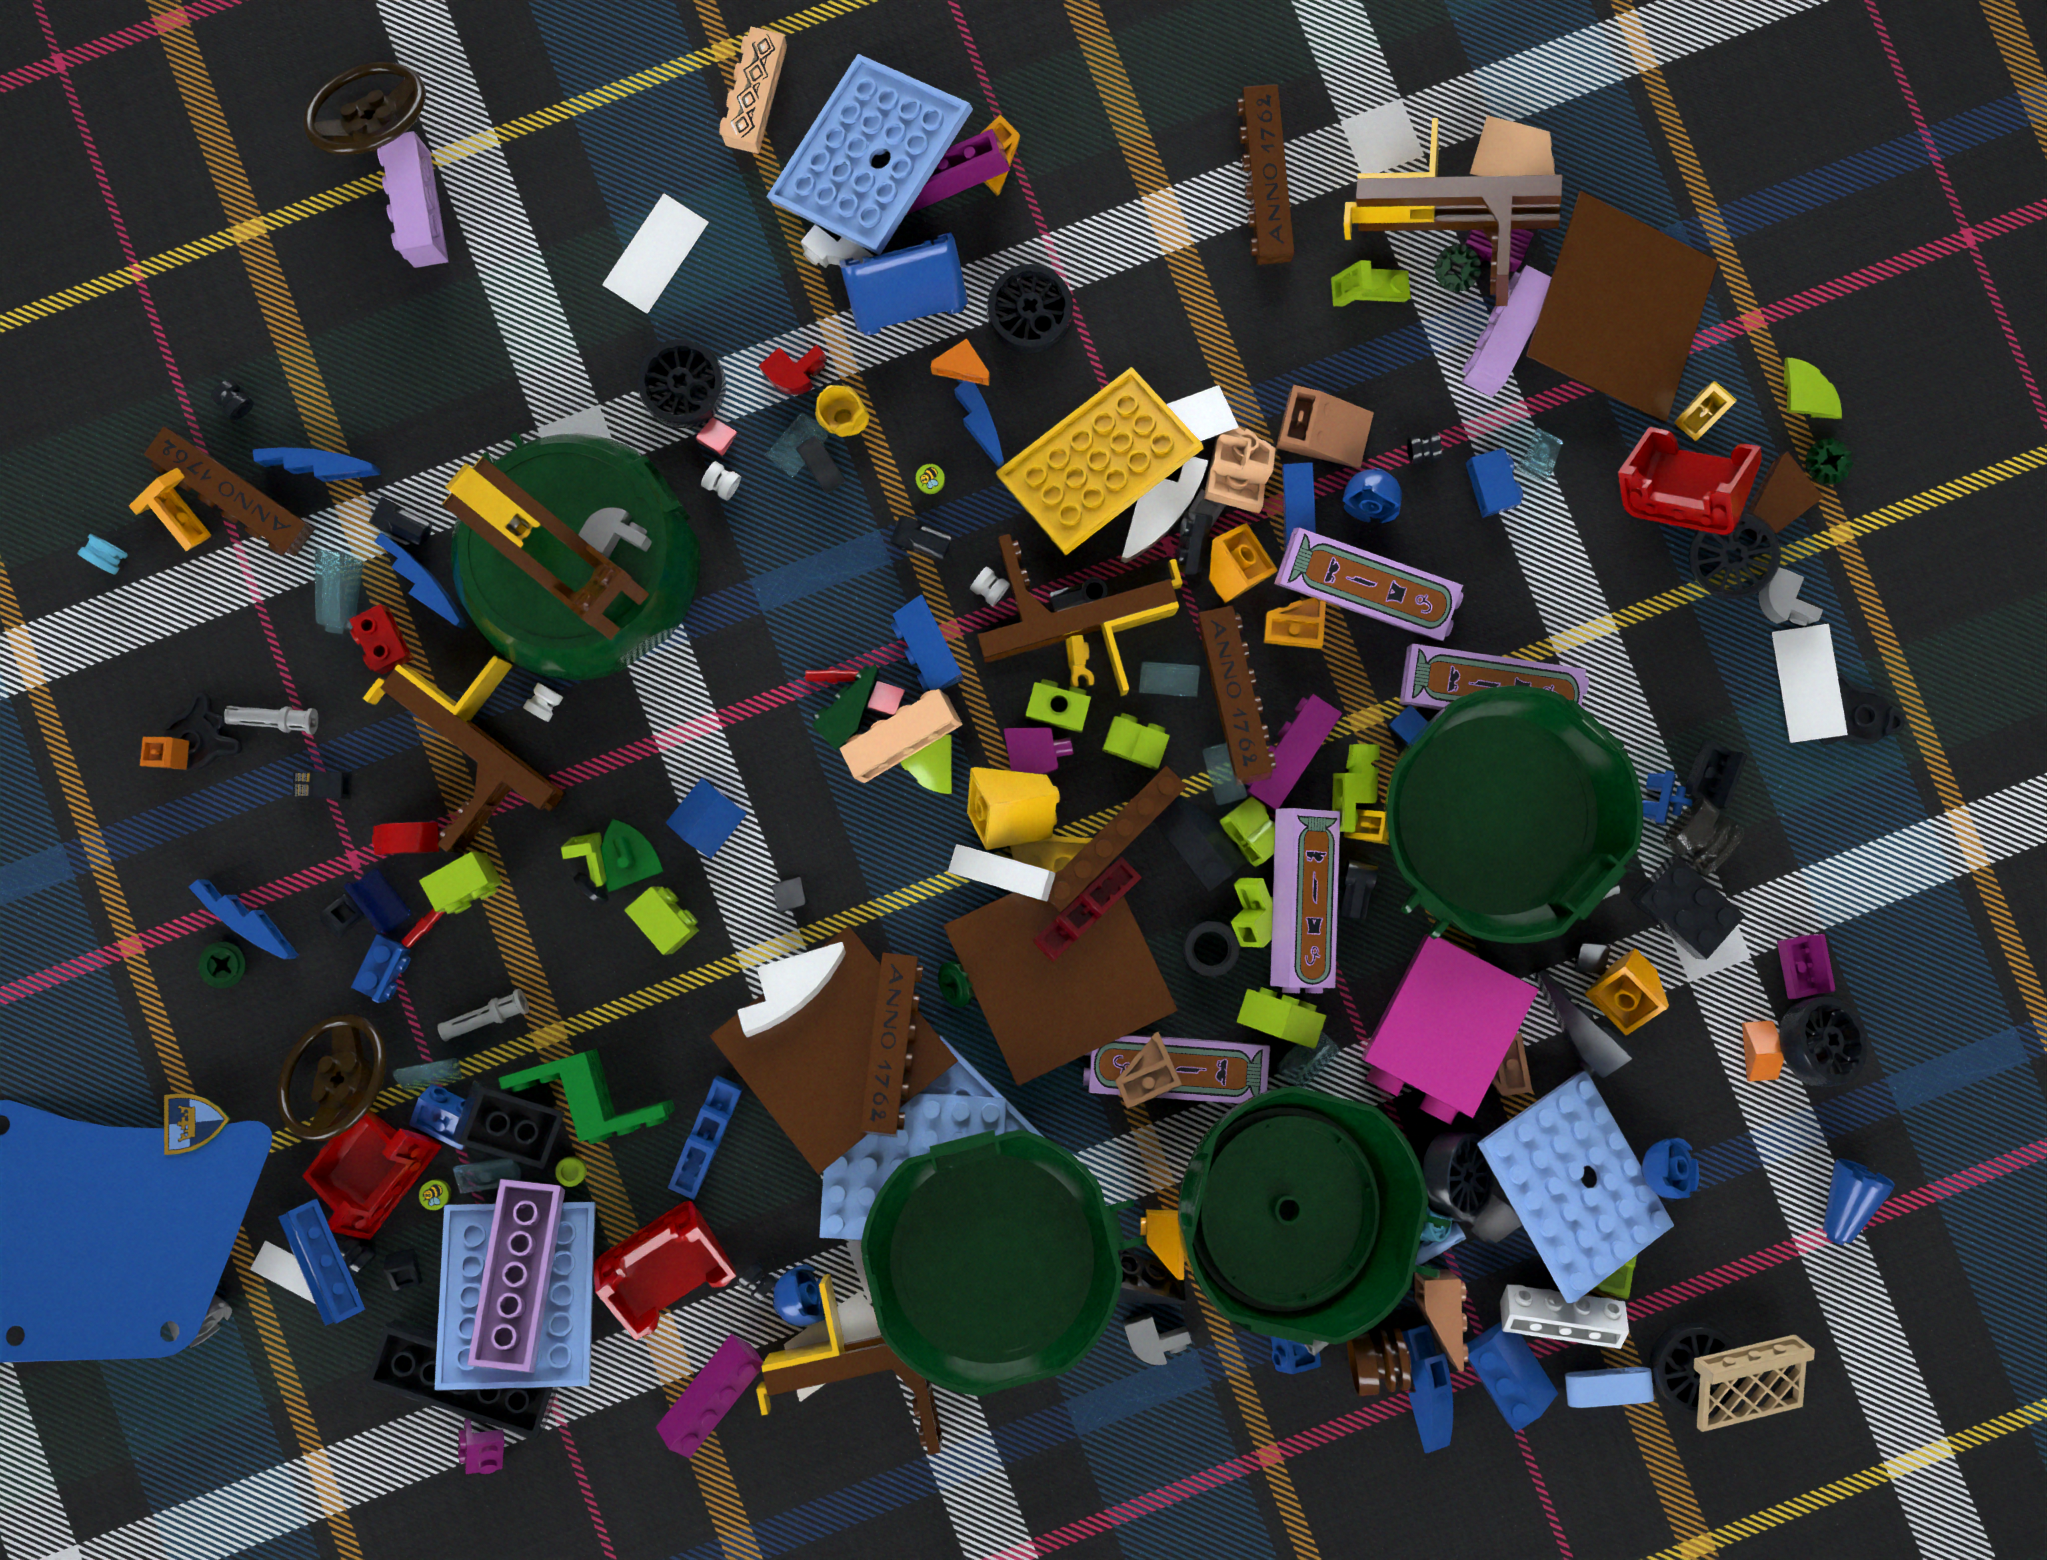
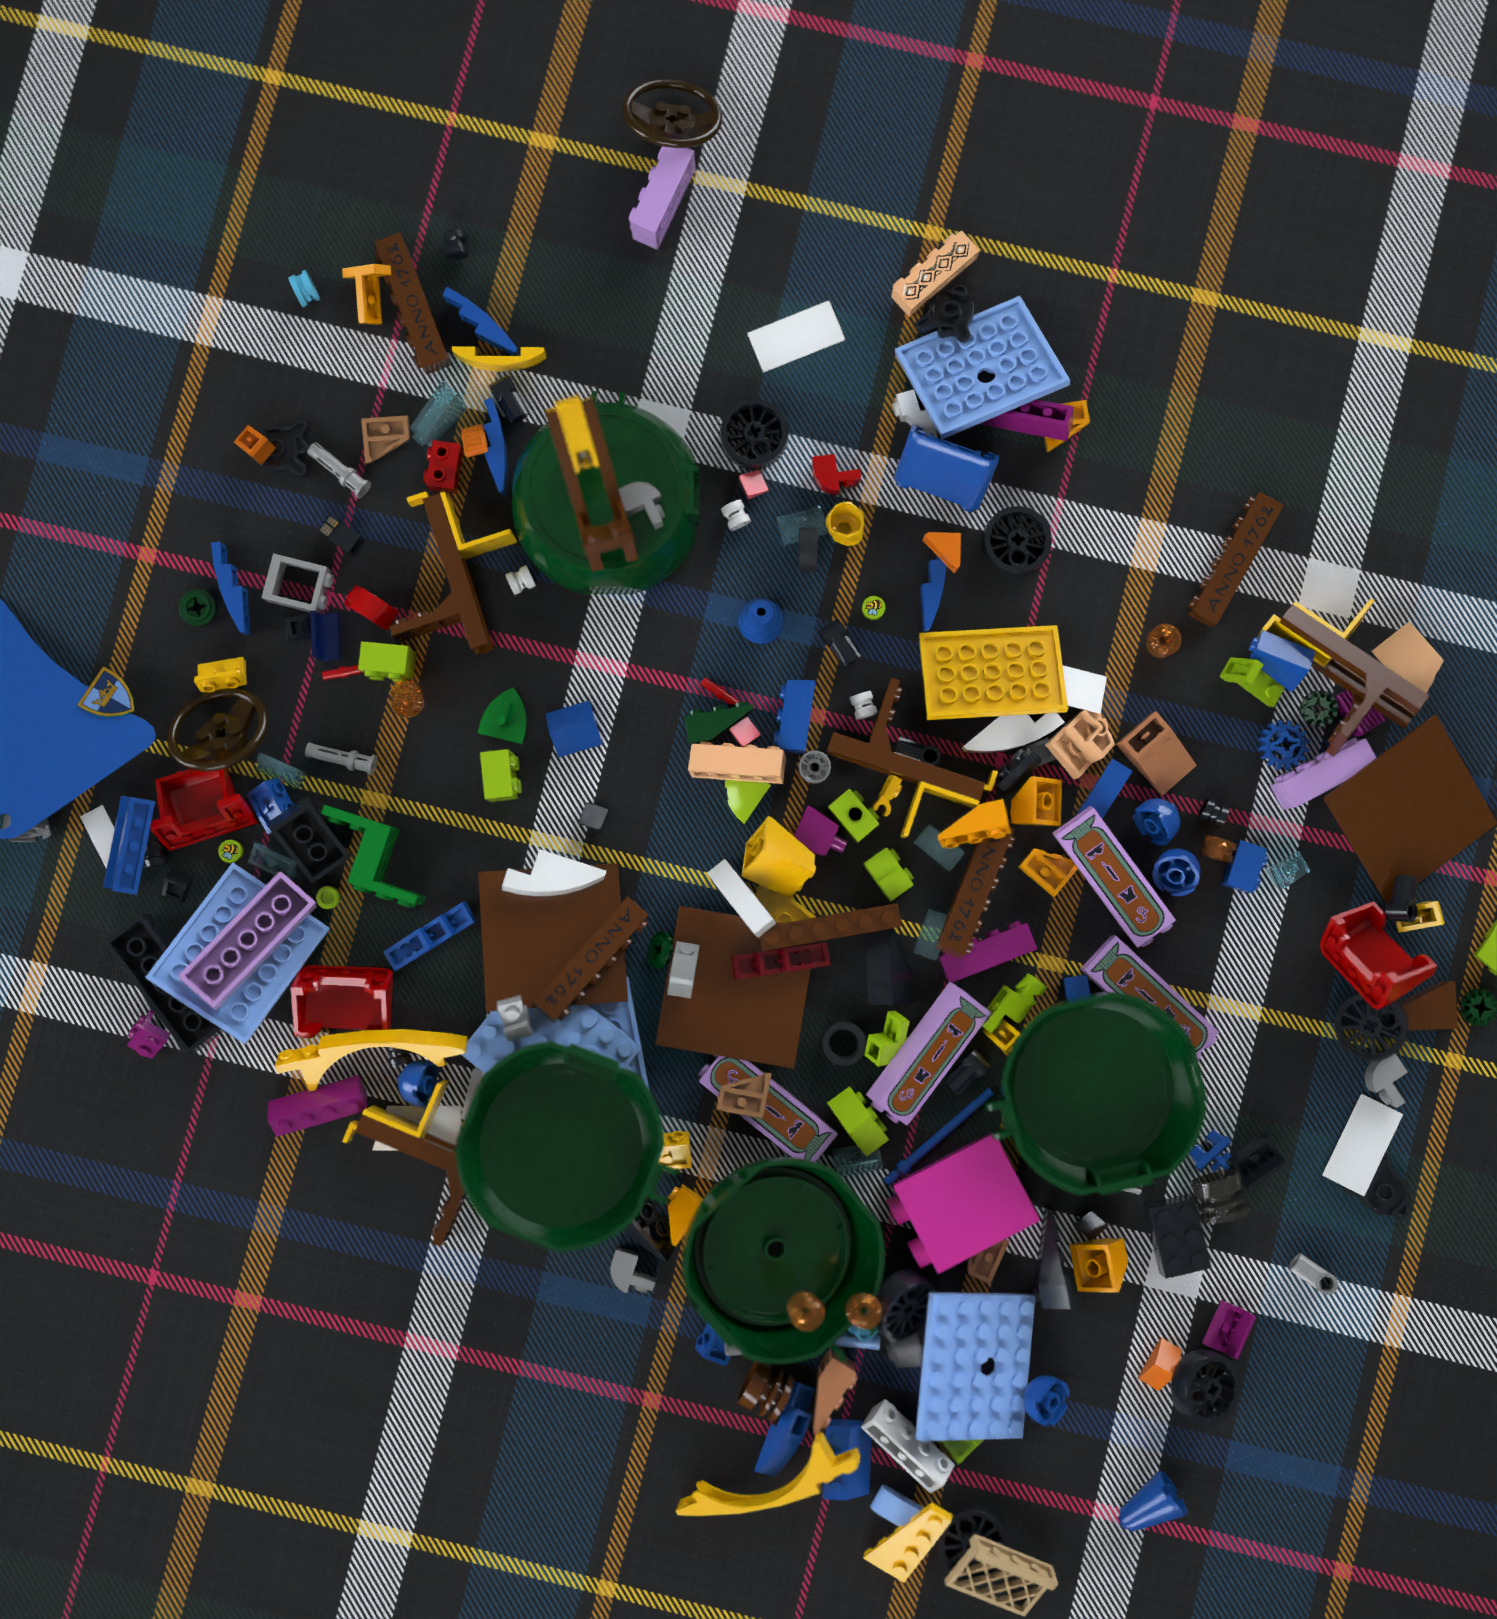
camera: 35 degrees right, 0 degrees up
blue bracket [351,934,411,1003] -> none
lime piece [561,832,609,905] -> none
lime brick [1220,796,1275,867] -> none
none -> yellow bracket [194,657,247,693]
none -> light grey window [261,554,333,615]
none -> yellow slope [275,1029,468,1092]
none -> medium nougat wing [361,416,411,464]
none -> clear orange wheel [390,681,424,718]
none -> yellow slope [452,347,546,372]
none -> orange slope [461,424,488,458]
none -> light grey brick [497,996,533,1042]
none -> yellow bracket [659,1131,692,1169]
none -> light grey brick [667,941,700,999]
none -> yellow slope [676,1431,861,1516]
none -> blue cone [738,598,784,644]
none -> clear orange wheel [787,1291,824,1331]
none -> light grey wheel [798,750,831,784]
none -> clear orange wheel [845,1293,882,1329]
none -> yellow wing [863,1503,952,1582]
none -> blue bar [883,1088,995,1186]
none -> black tile [915,284,974,343]
none -> light orange slope [938,799,1011,849]
none -> clear orange wheel [1146,624,1182,658]
none -> blue cylinder [1152,848,1201,896]
none -> clear orange wheel [1200,836,1237,863]
none -> blue slope [1248,630,1316,692]
none -> blue gear [1257,720,1310,770]
none -> light grey piece [1288,1253,1338,1295]
none -> black piece [1385,875,1418,922]

